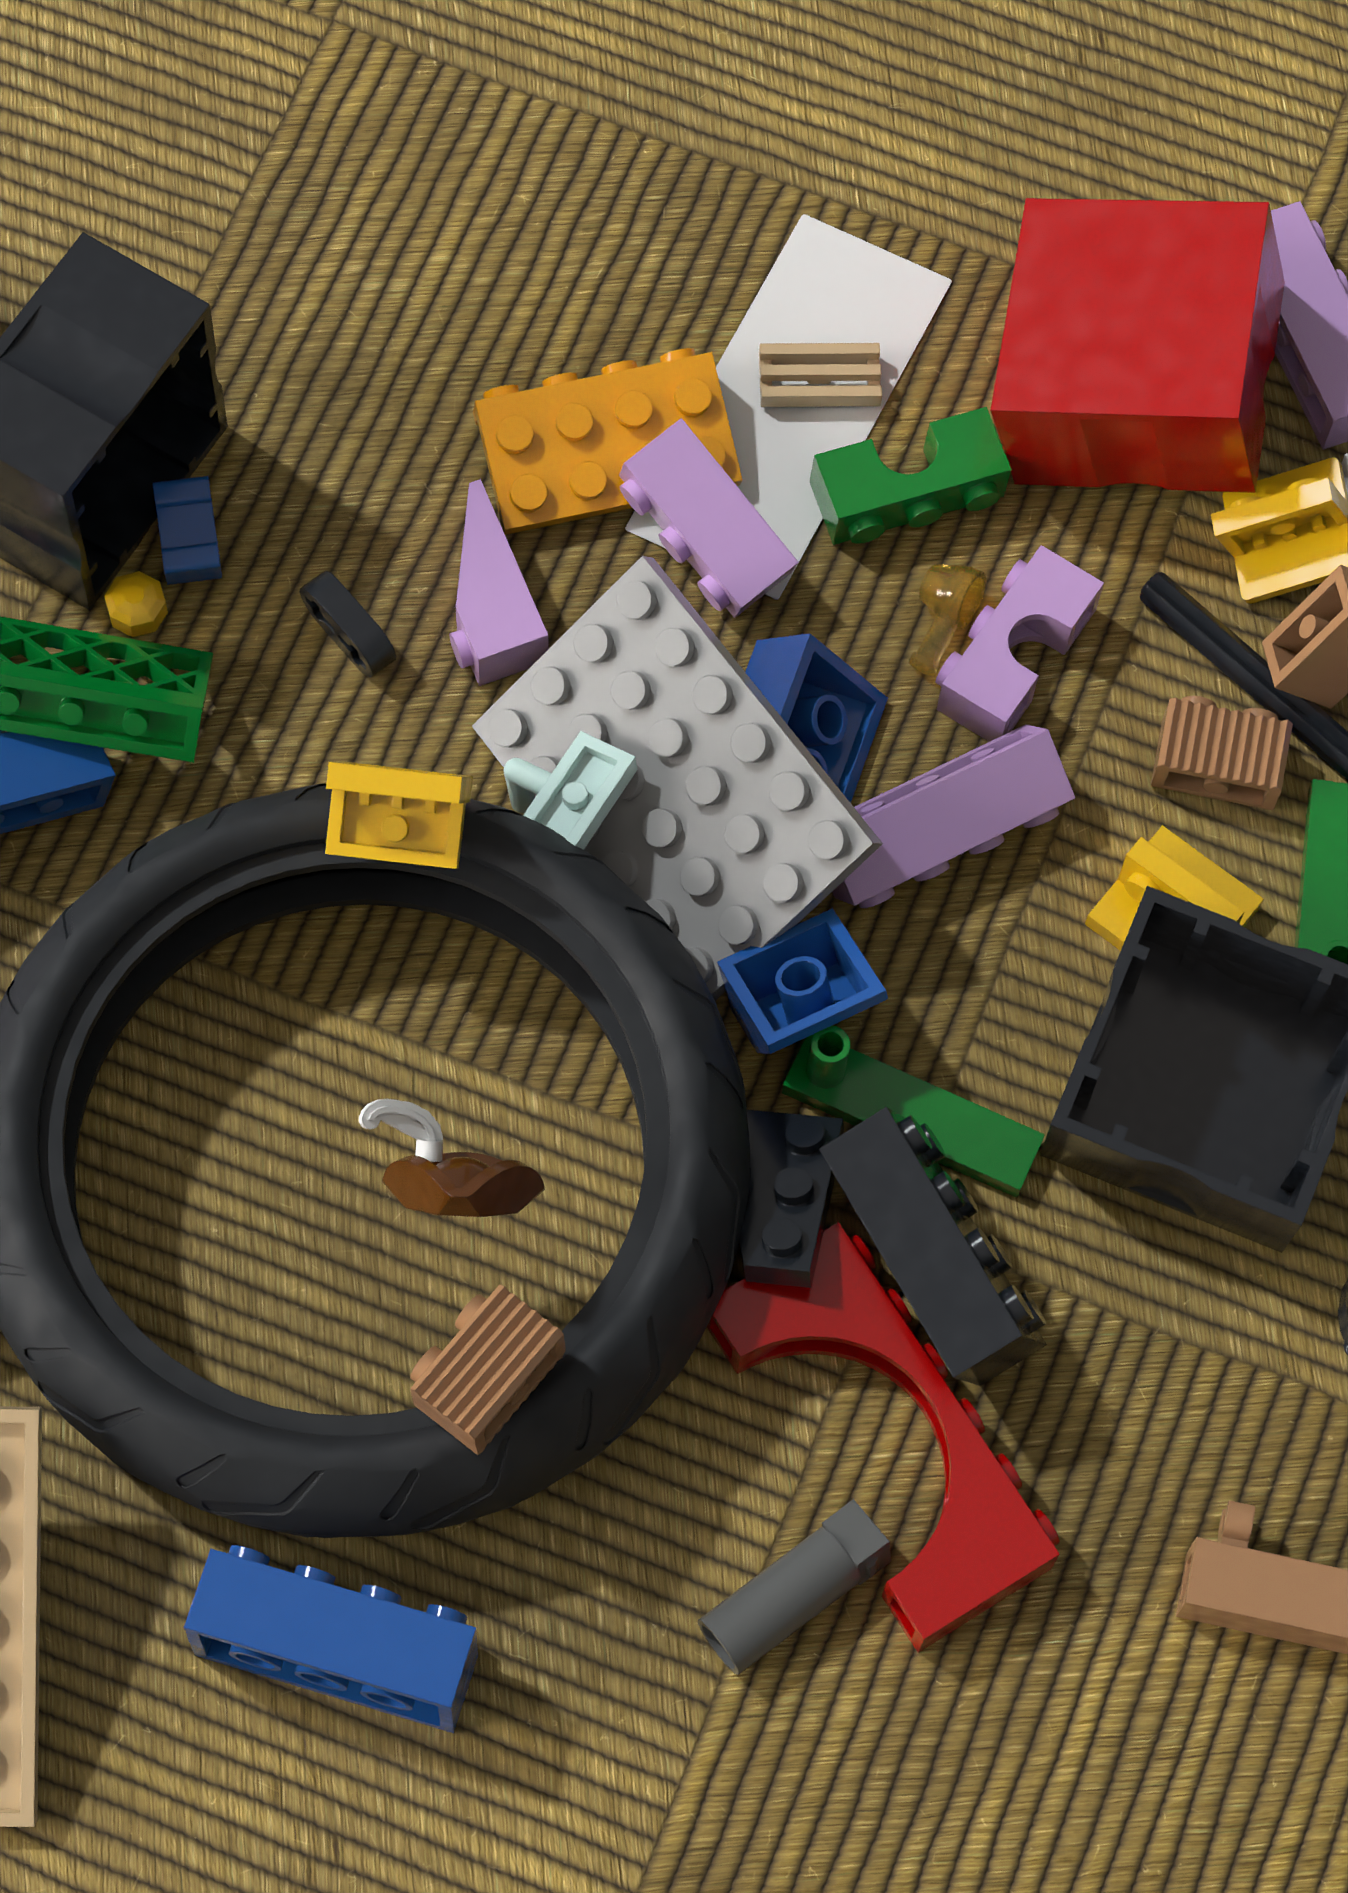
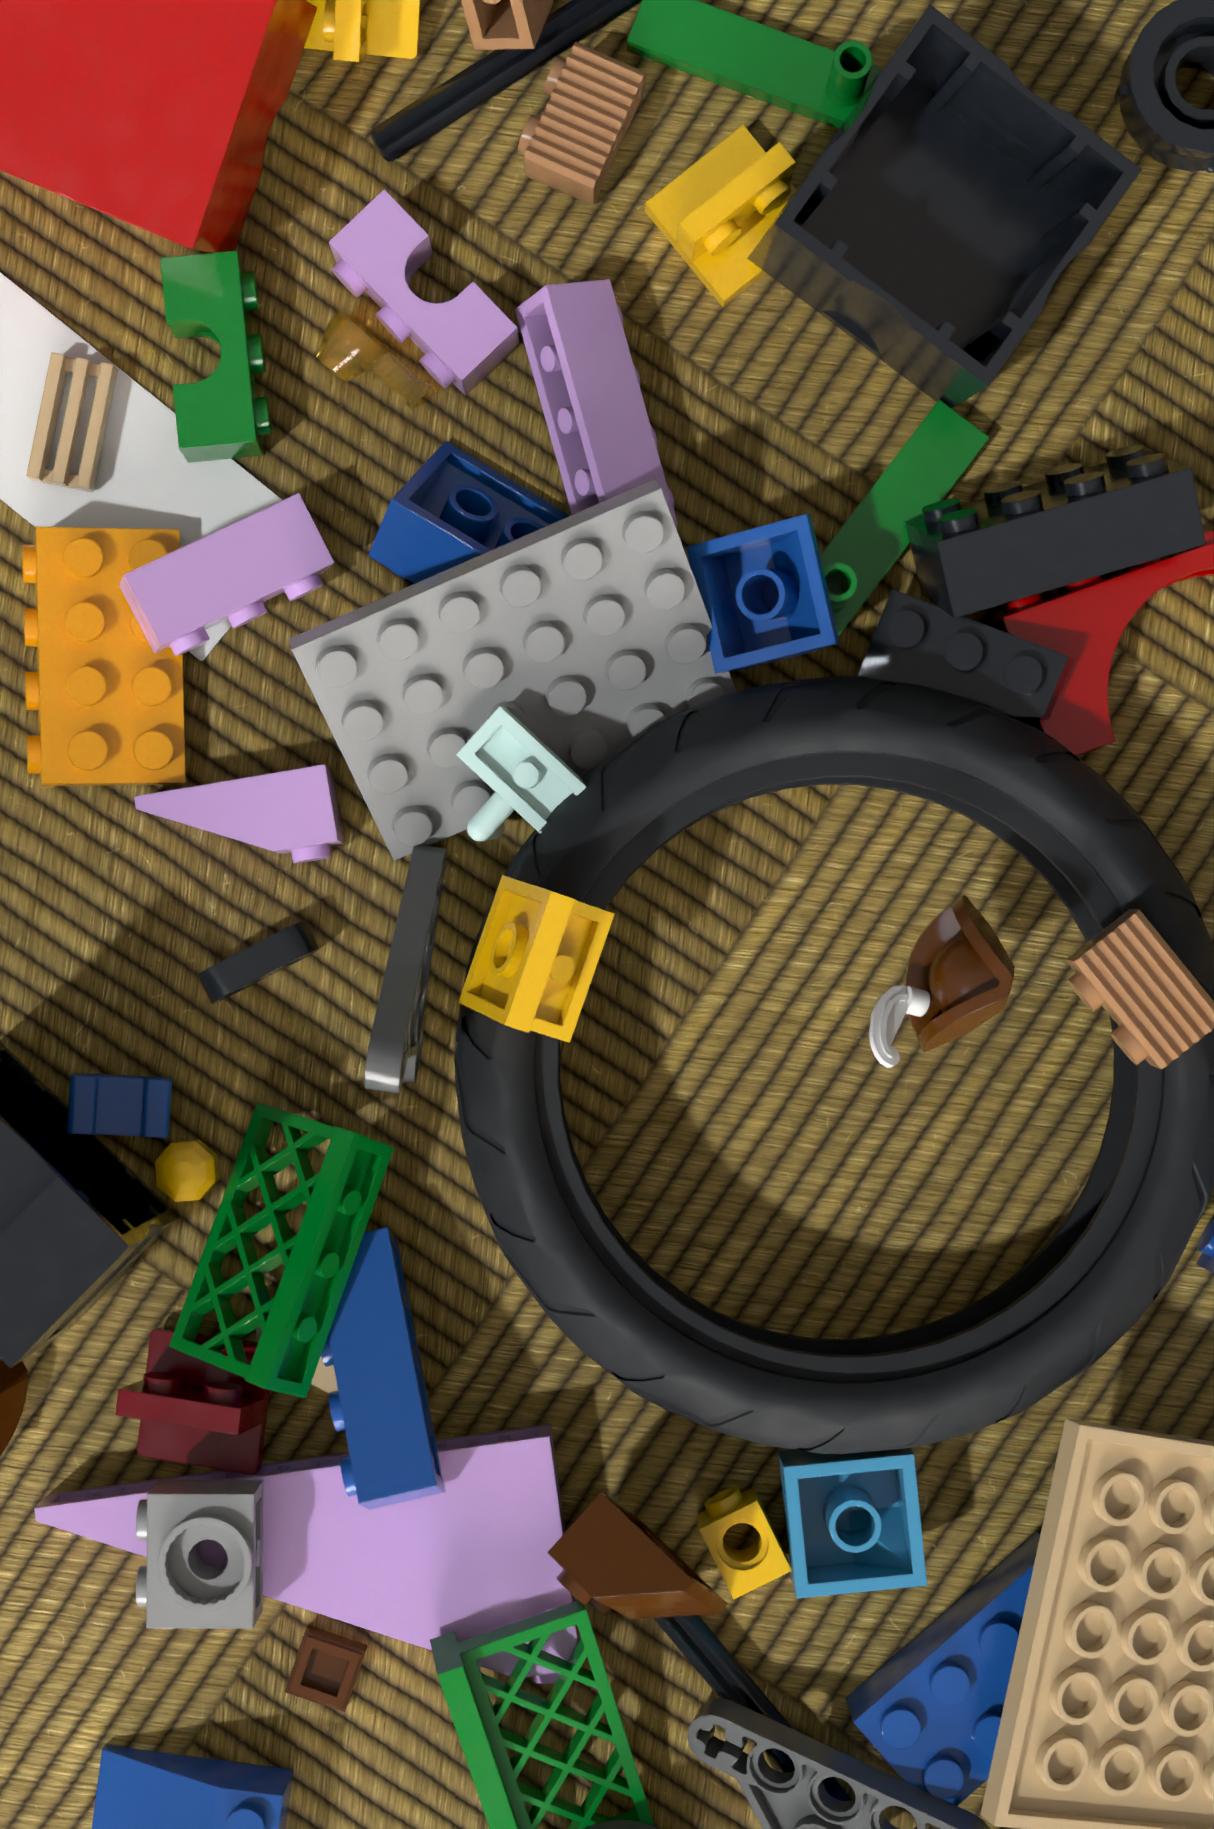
camera: 75 degrees left, 20 degrees up
none -> dark grey beam [364,845,447,1093]

